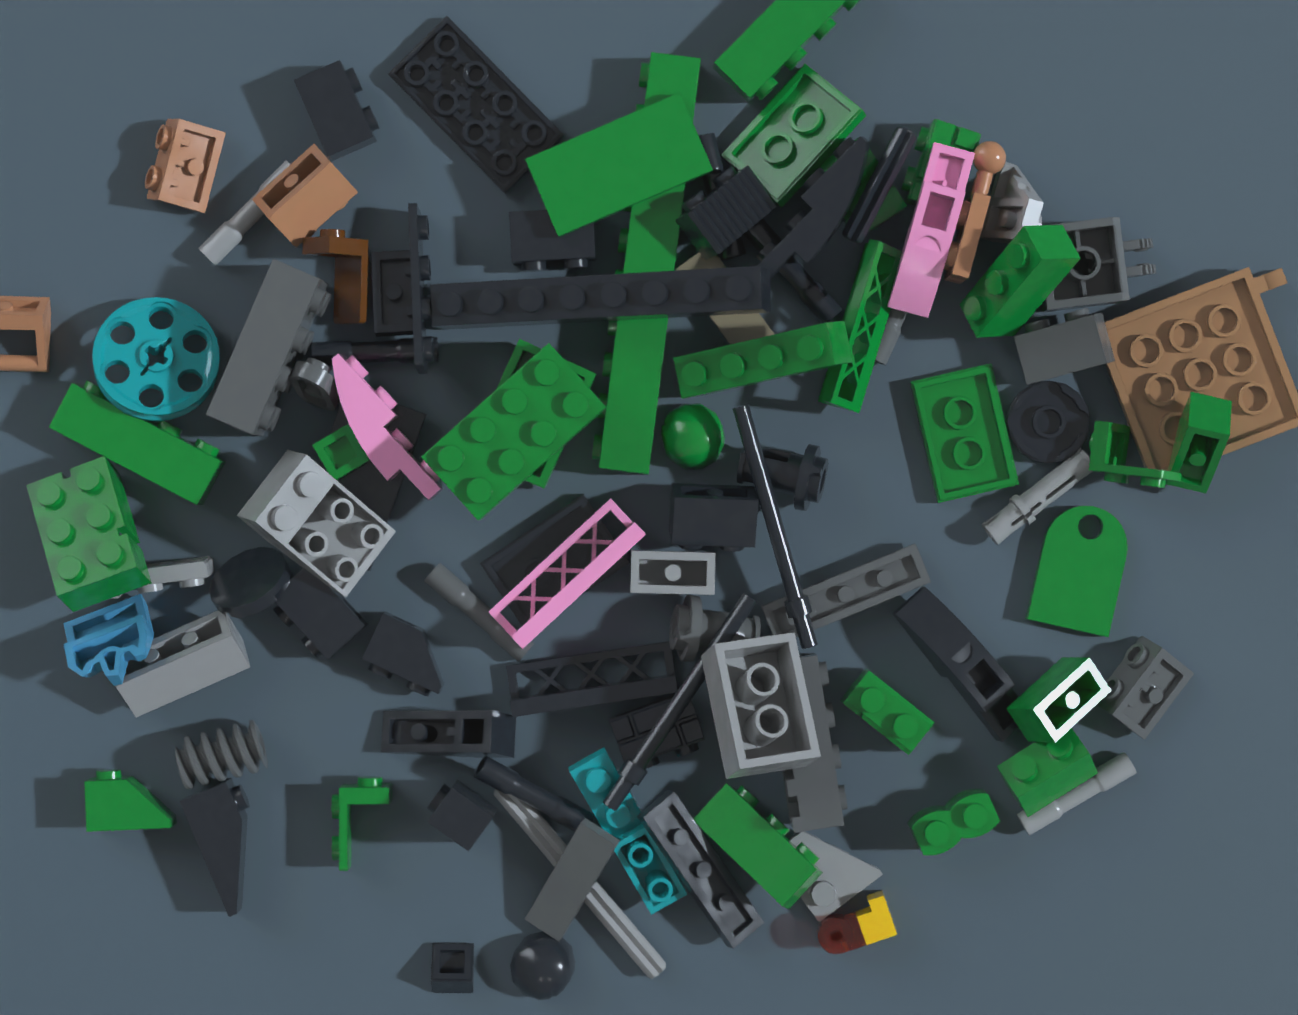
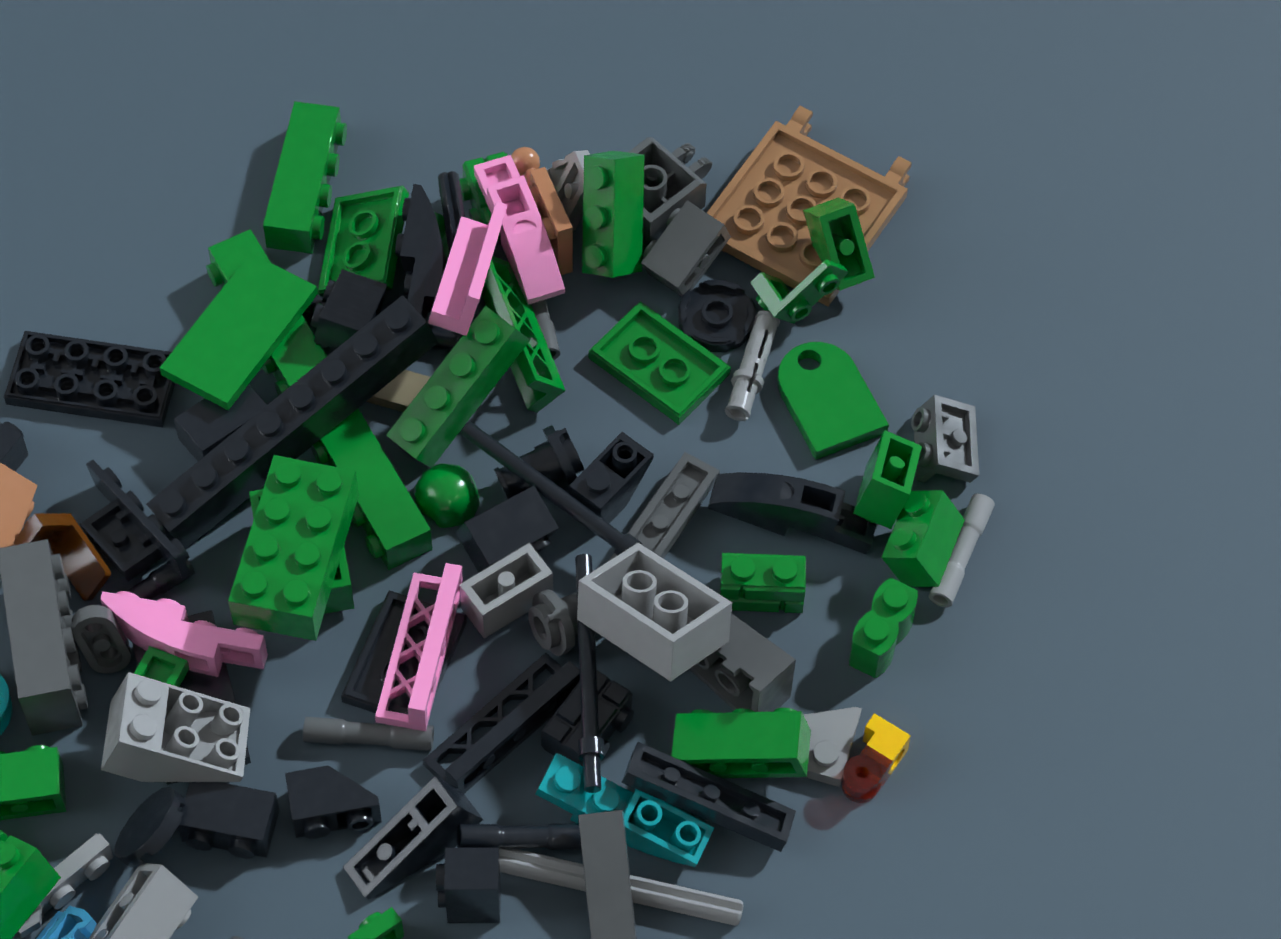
camera: 30 degrees left, 30 degrees down
none -> bright pink fence [428,201,507,336]
none -> black slope [569,432,654,524]

